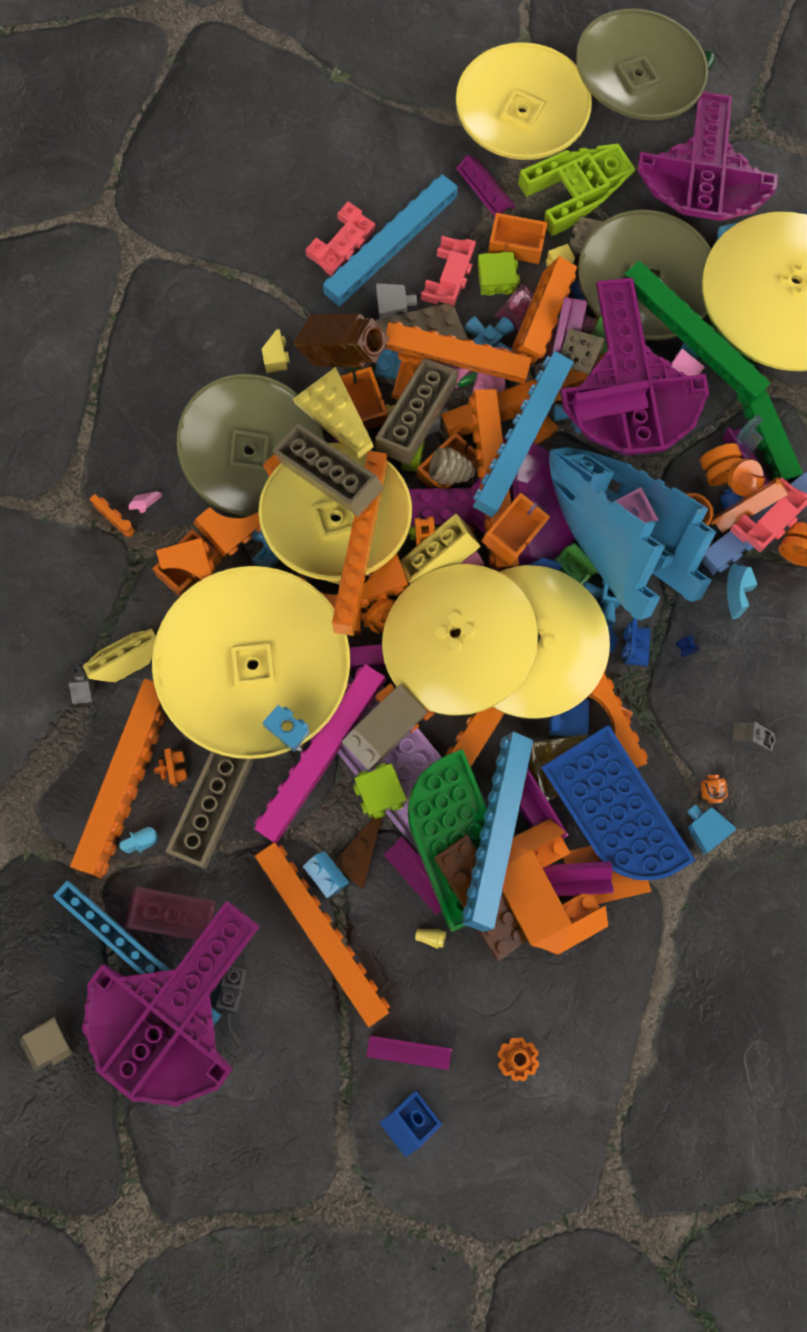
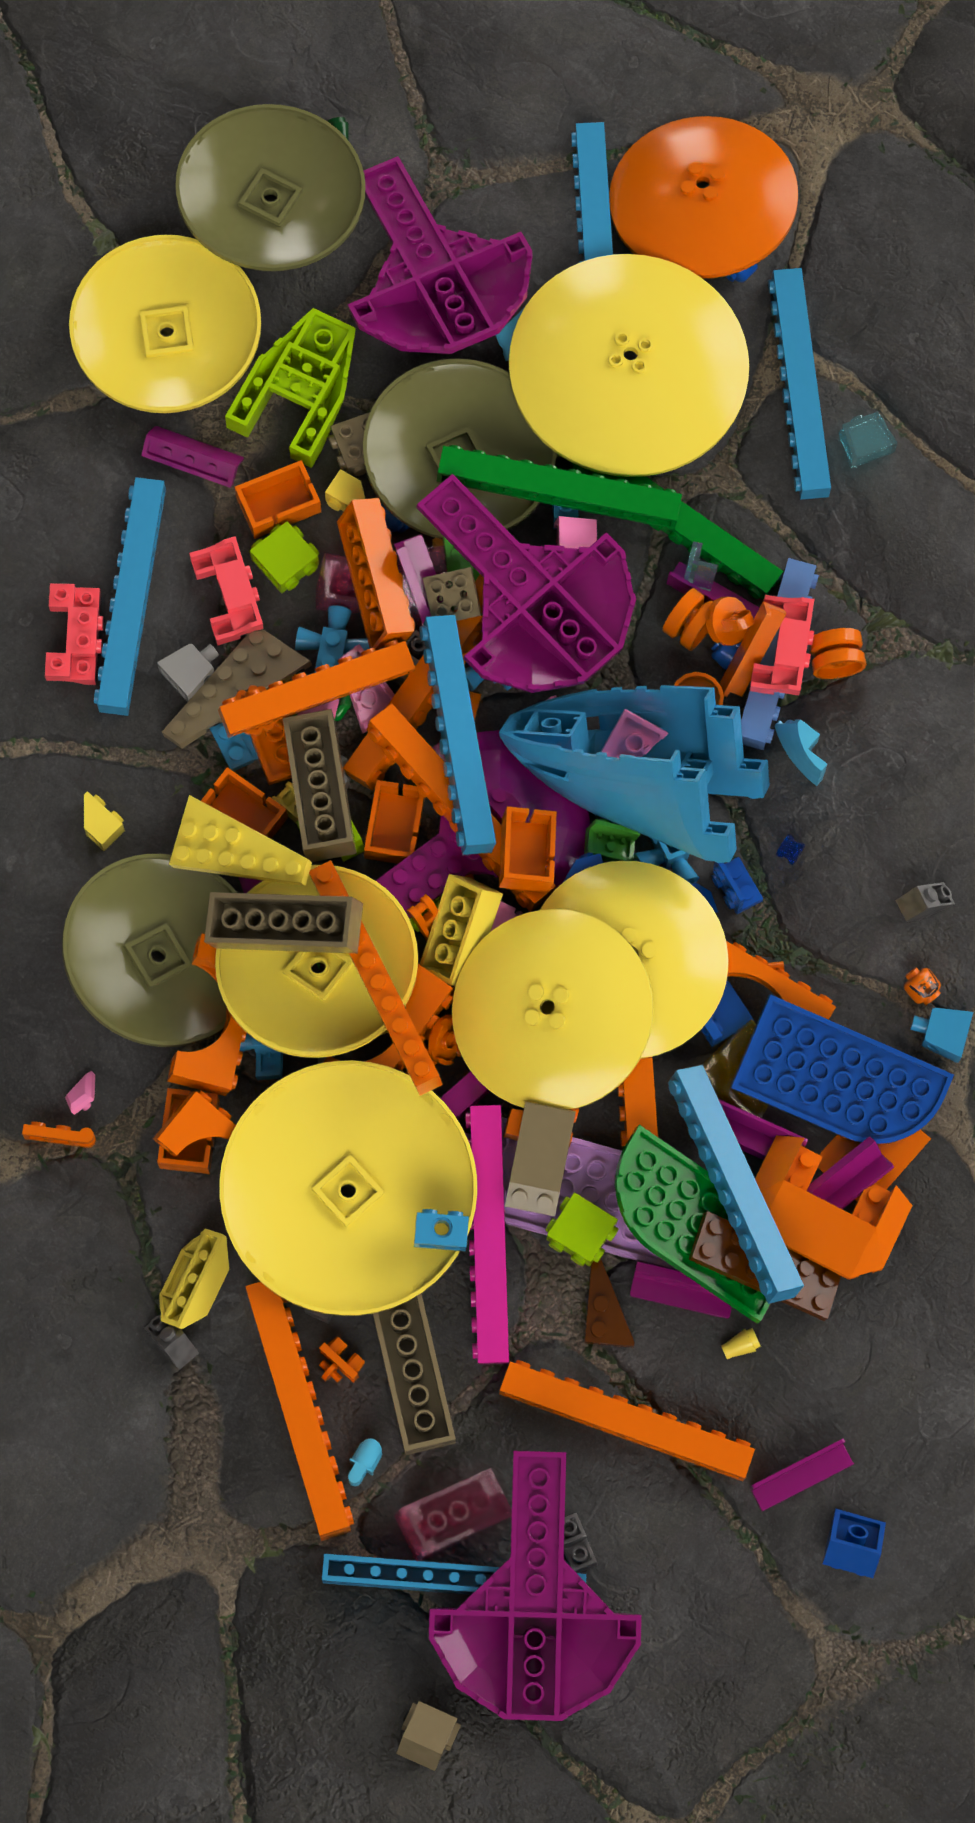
camera: 35 degrees left, 0 degrees up
reddish brown piece [293,313,389,367] -> none
dark azure brick [303,851,349,898] -> none
dark tan piece [429,448,475,485] -> none
orange plant [497,1037,539,1081] -> none
magenta panel [572,380,649,422] -> none

